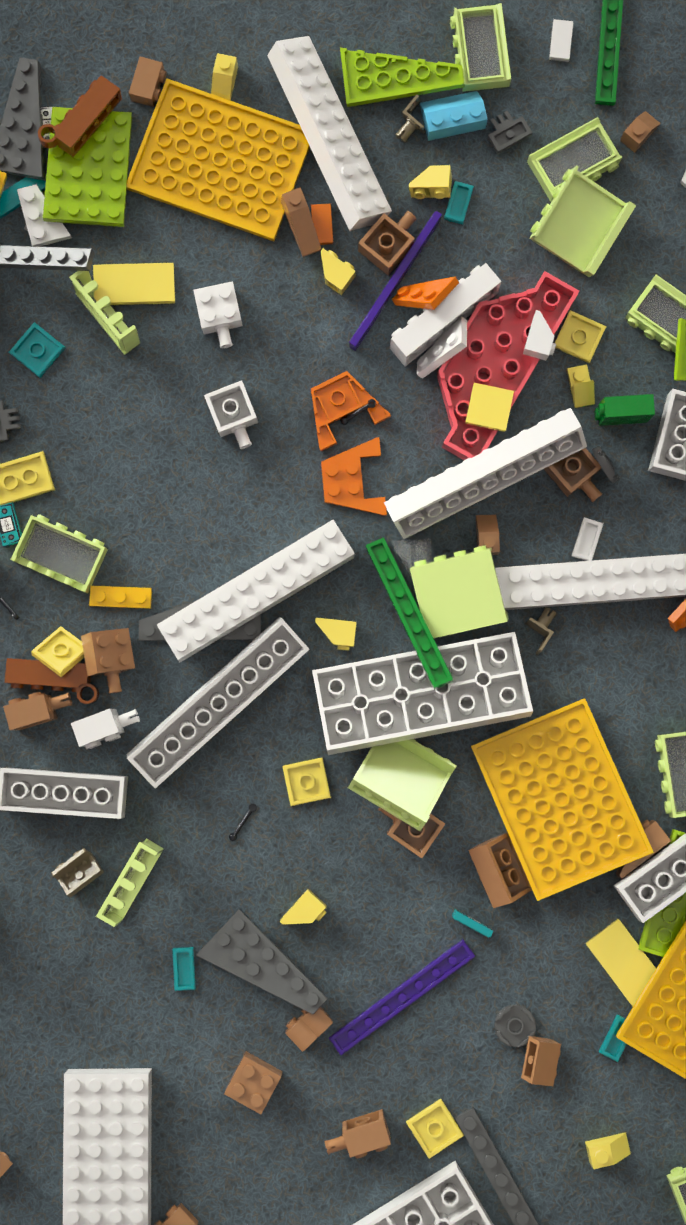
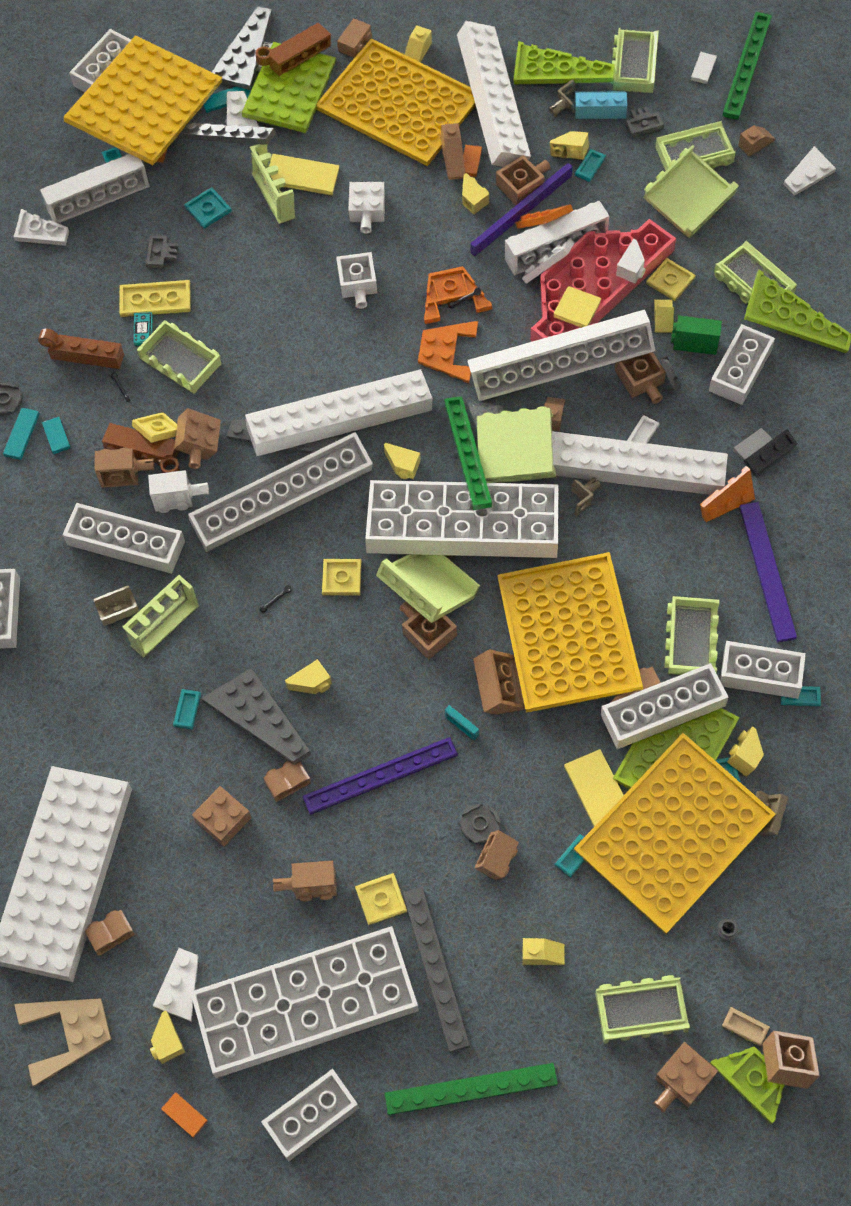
camera: 15 degrees right, 20 degrees down
yellow plate [89,586,152,609] -> none

